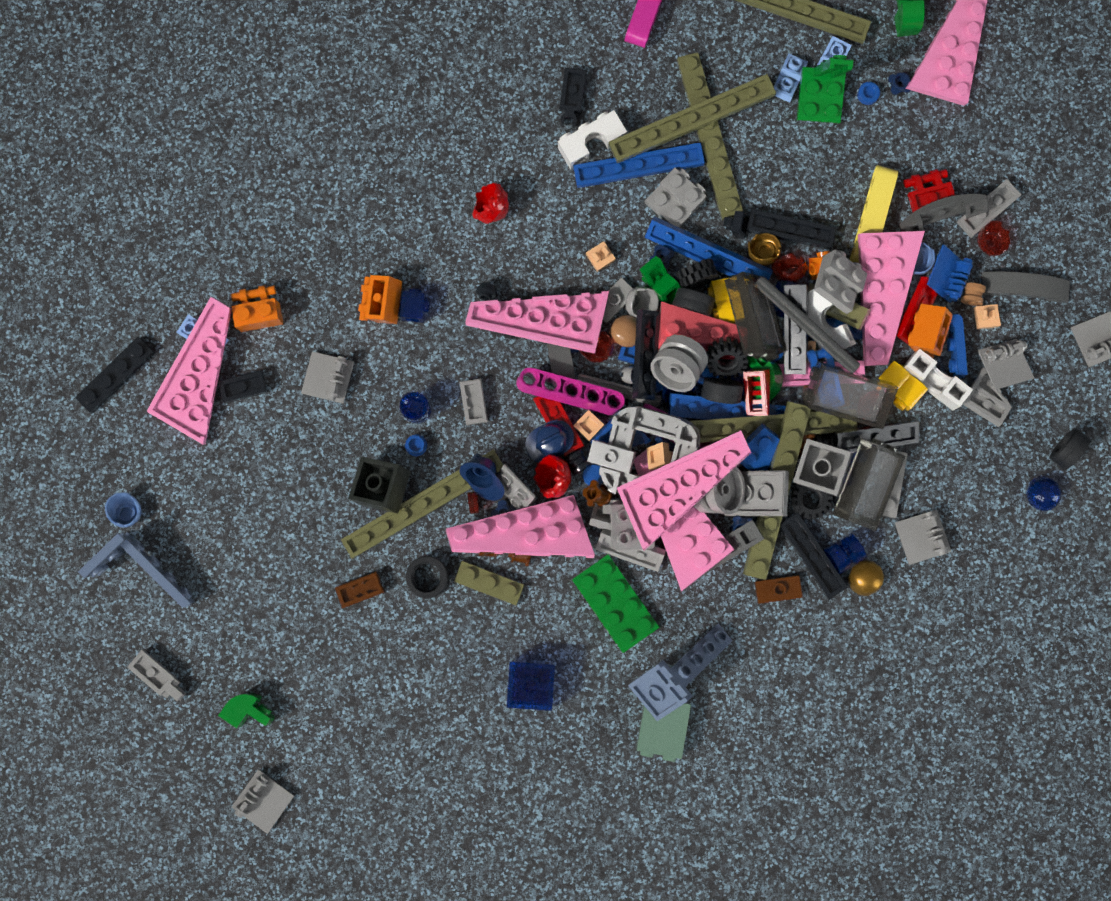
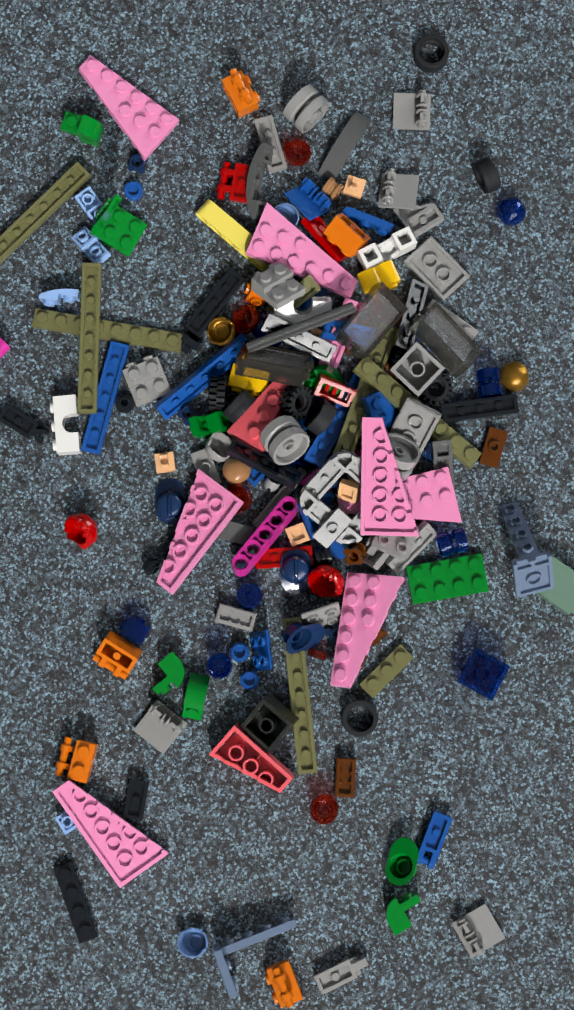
camera: 70 degrees left, 0 degrees up
light grey hinge [895,509,952,565] -> none
none -> light blue slope [39,289,81,307]
none -> black plate [115,394,135,413]
none -> green brick [152,651,185,695]
none -> dark blue piece [155,478,185,524]
none -> green brick [182,673,210,721]
none -> coral wedge [209,723,295,793]
none -> orange brick [222,68,260,118]
none -> blue plate [230,642,249,662]
none -> clear blue wheel [237,583,262,609]
none -> blue hinge [250,630,273,671]
none -> orange brick [264,958,303,1008]
none -> light grey wheel [283,84,330,134]
none -> clear red hair [309,793,339,825]
none -> green piece [385,837,419,886]
none -> light grey tile [404,236,470,302]
none -> blue plate [417,811,453,870]
none -> clear blue wheel [436,527,469,558]

